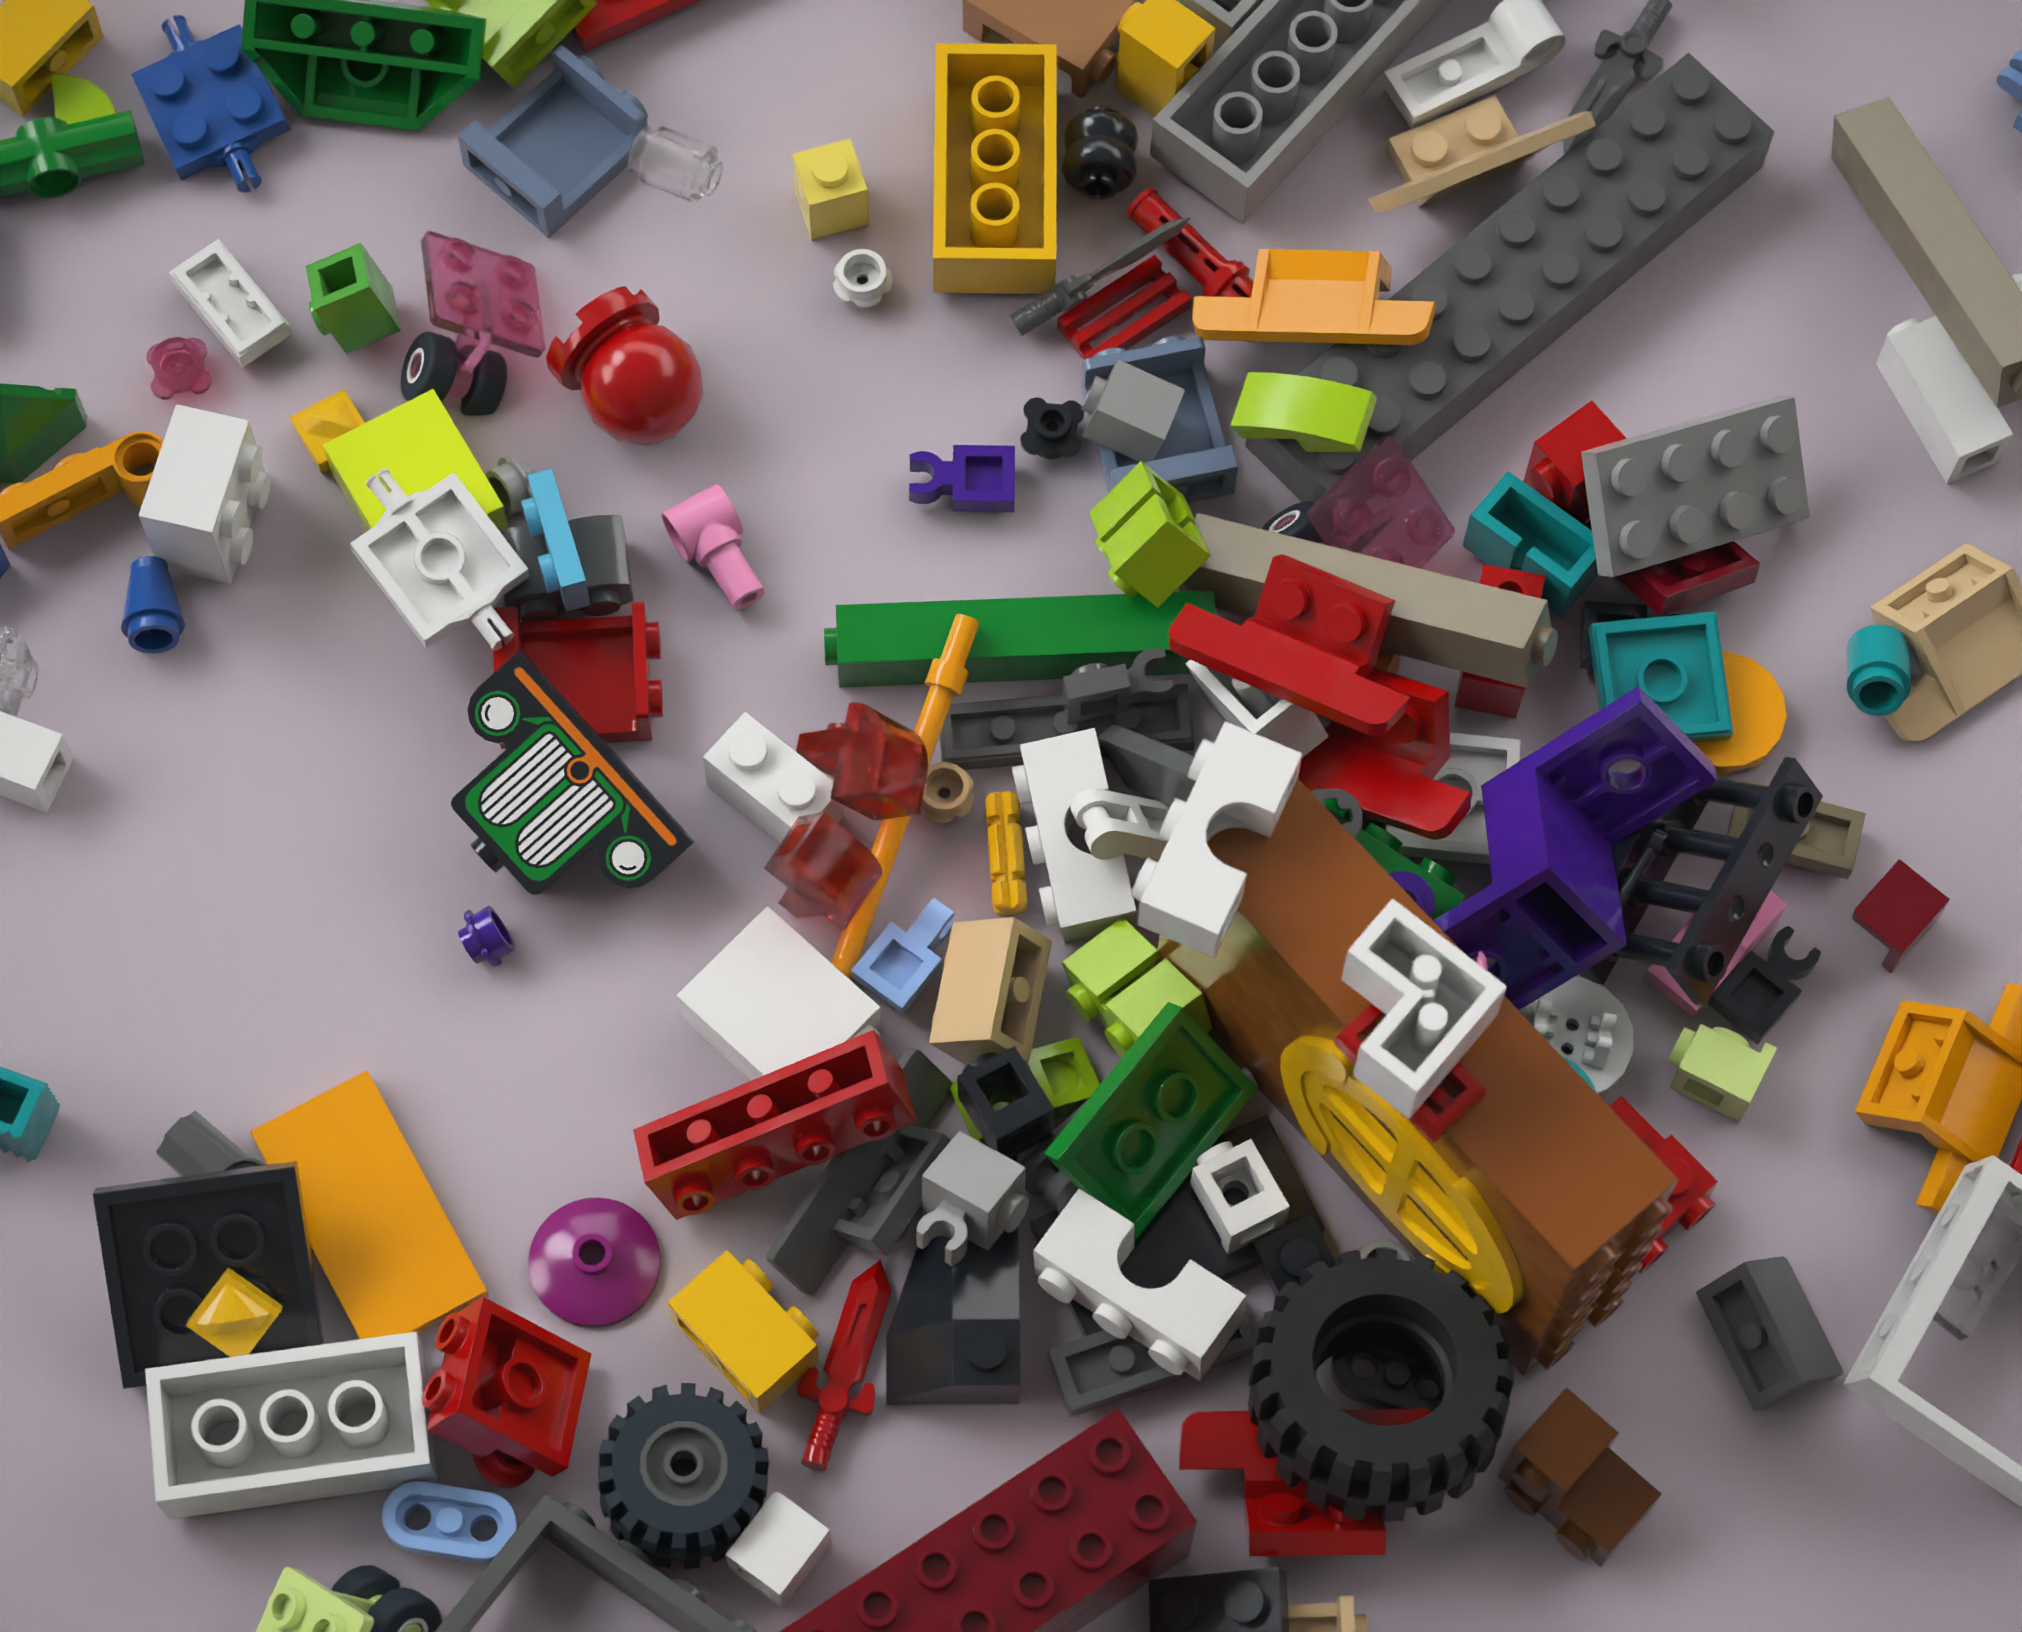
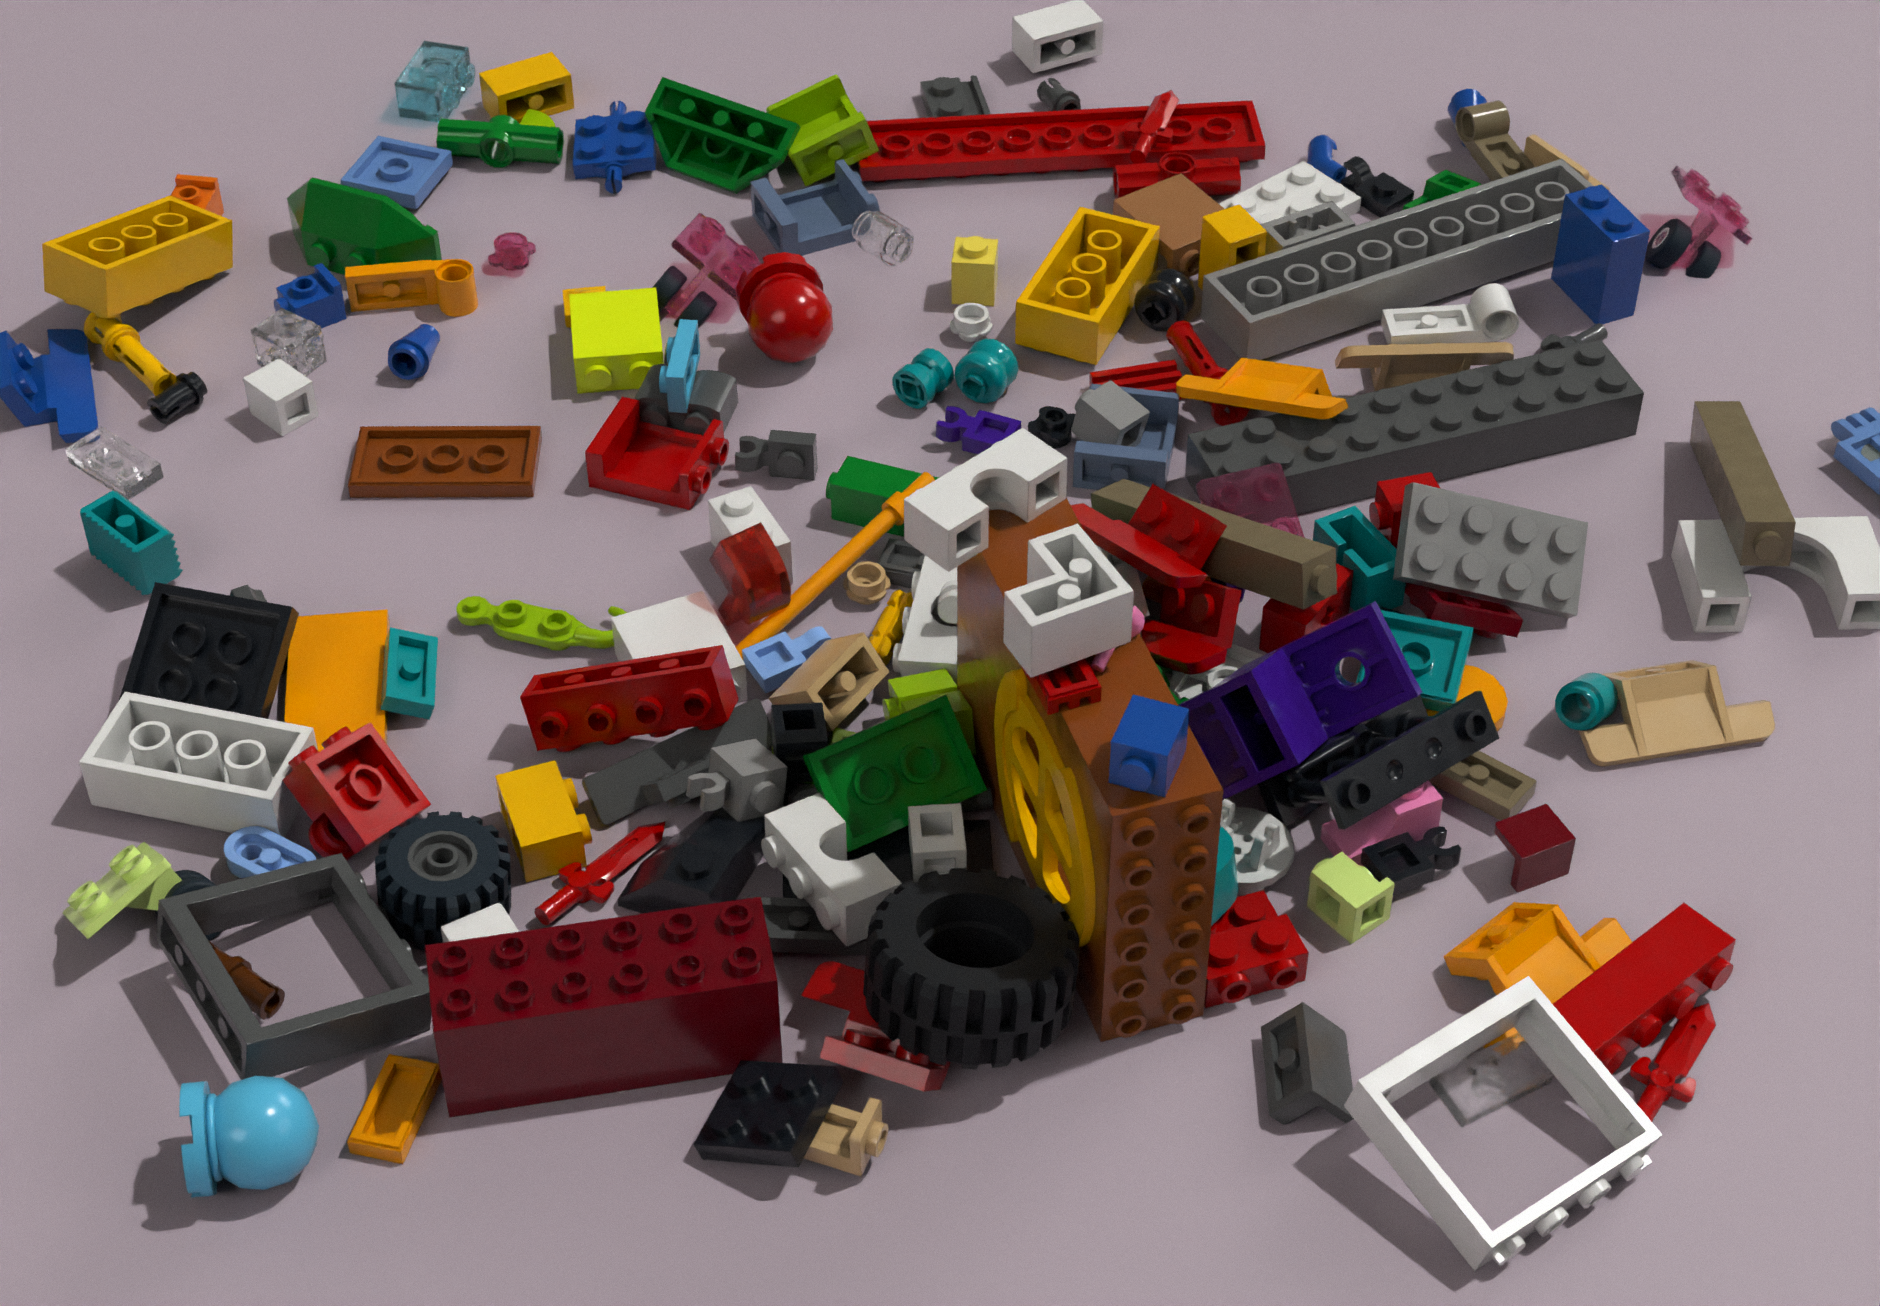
camera: 25 degrees right, 25 degrees down
white brick [138,404,271,584] -> none
white plate [168,239,292,368] -> none
yellow tile [186,1267,283,1357] -> none
bright green brick [305,243,401,354] -> none
white plate [350,468,529,651] -> none
brick [451,650,695,895] -> none
dark purple plate [458,906,515,966] -> none
magenta dish [528,1198,661,1327] -> none
bright pink pin [661,484,765,611] -> none
clear red brick [796,702,928,821] -> none
dark grey sword [1010,217,1191,336] -> none
lime piece [1089,461,1211,608] -> none
lime slope [1230,372,1377,452] -> none
reddish brown brick [1498,1387,1661,1567] -> none
none -> dark orange tile [348,426,542,498]
none -> teal plate [381,627,438,720]
none -> lime piece [456,596,627,651]
none -> dark grey plate [735,430,818,480]
none -> teal wheel [892,348,954,409]
none -> teal piece [954,338,1019,404]
none -> blue brick [1109,694,1189,798]

